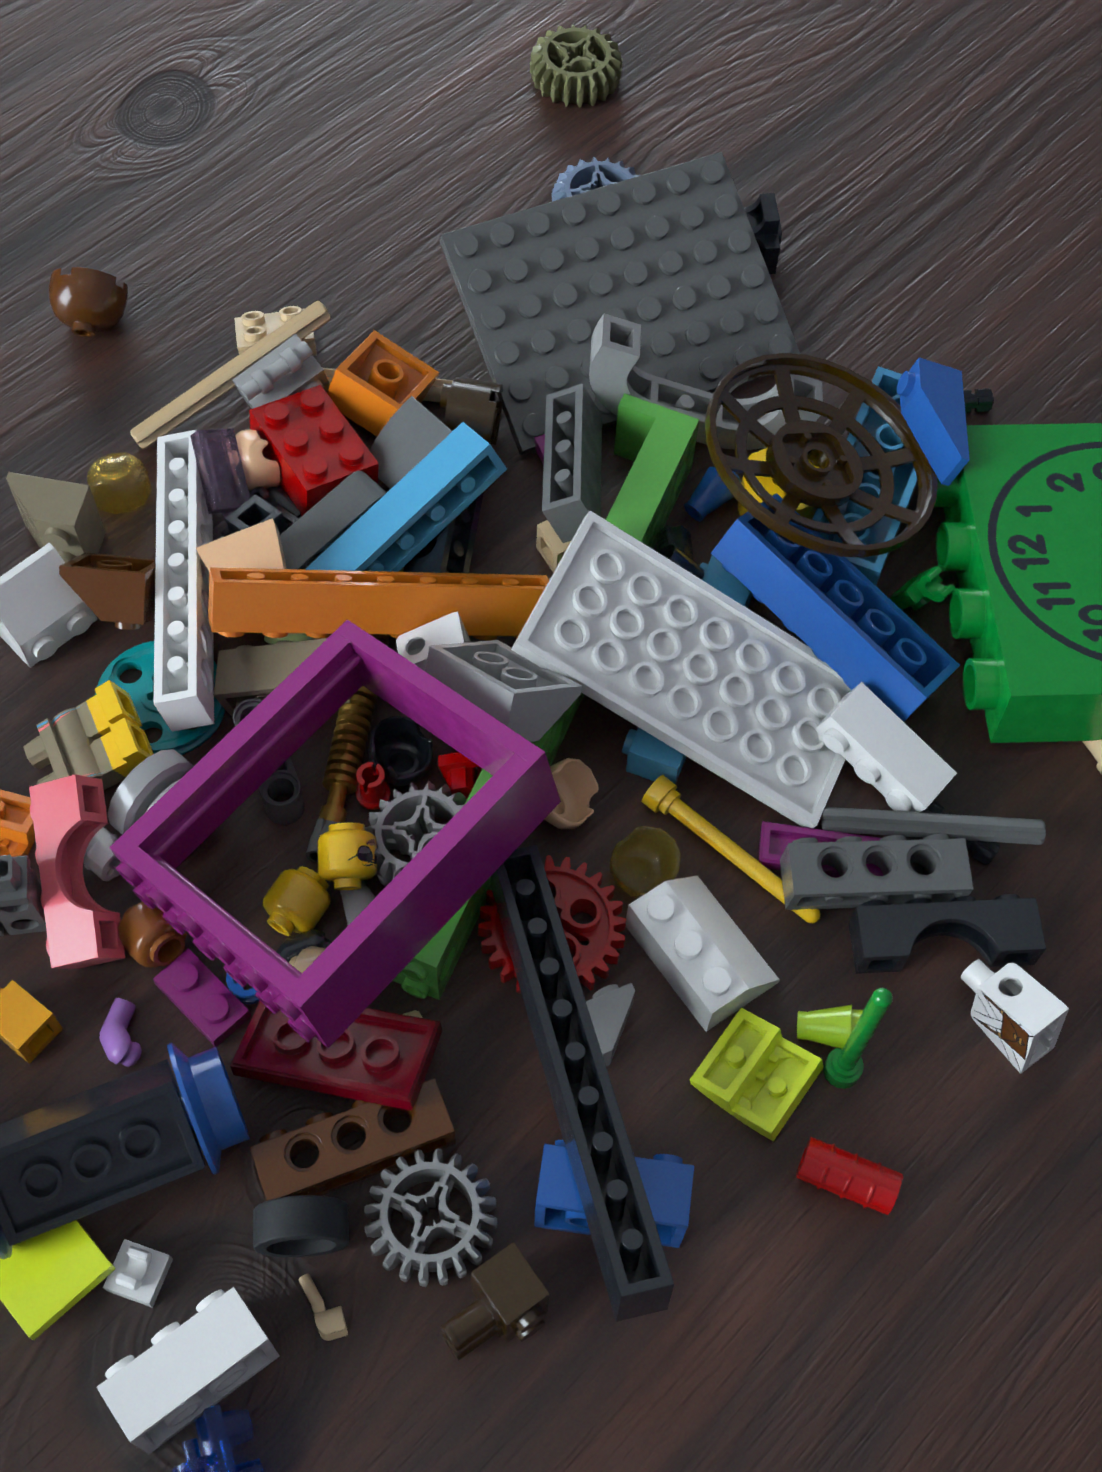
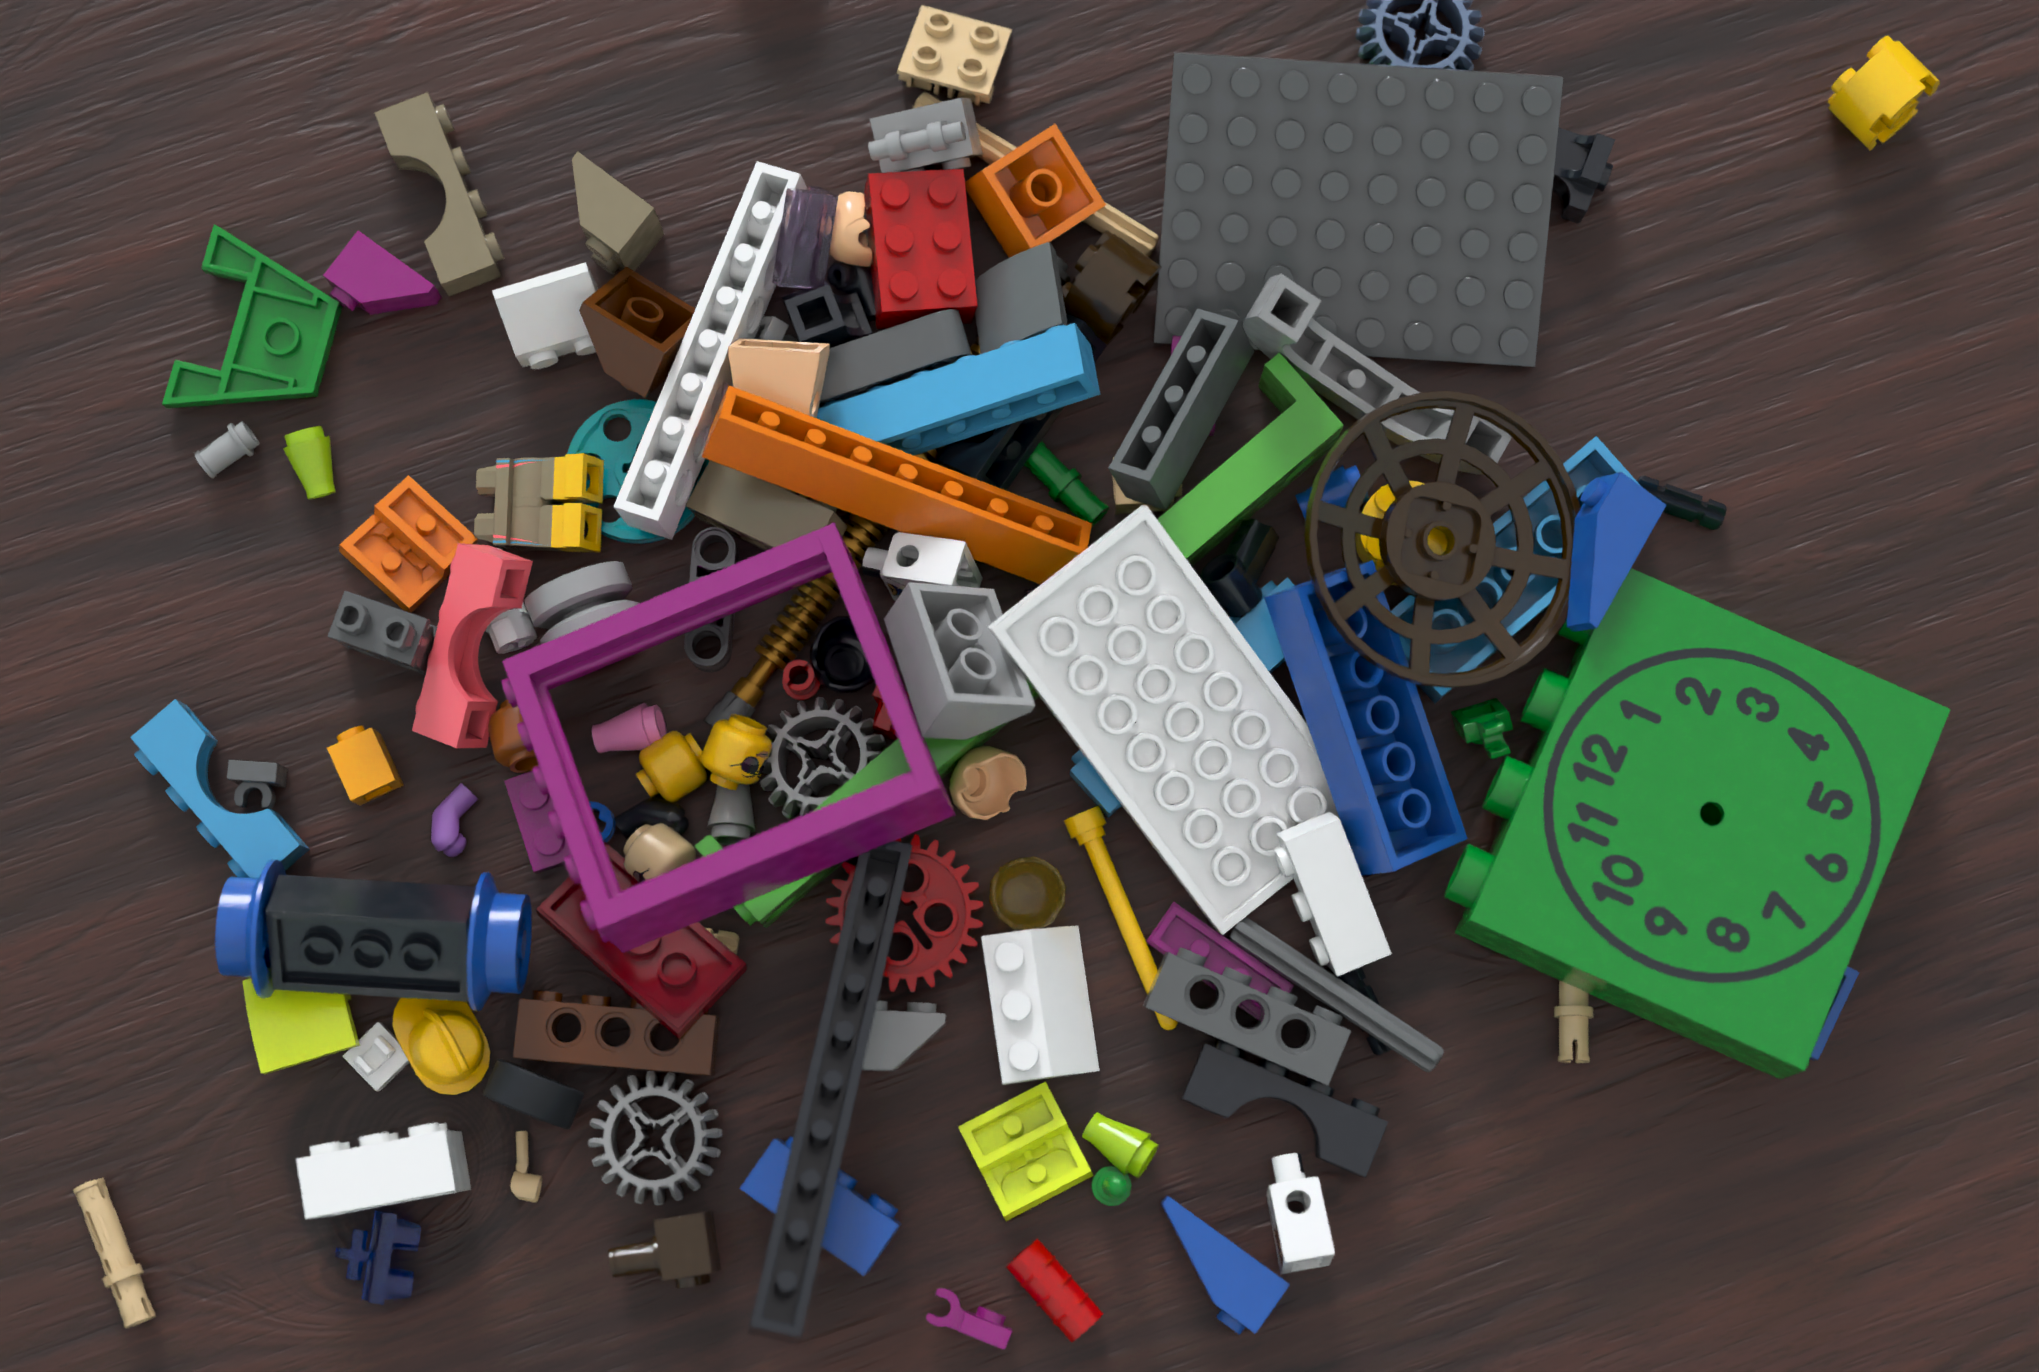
camera: 30 degrees right, 20 degrees up
clear yellow hair [87,452,152,514] -> none
tan axle [130,301,331,449] -> none
none -> yellow piece [392,997,490,1095]
none -> bright pink cone [592,703,667,753]
none -> magenta plate [926,1288,1012,1350]
none -> green pin [1024,441,1110,527]
none -> blue slope [1160,1195,1290,1335]
none -> yellow brick [1828,35,1940,150]

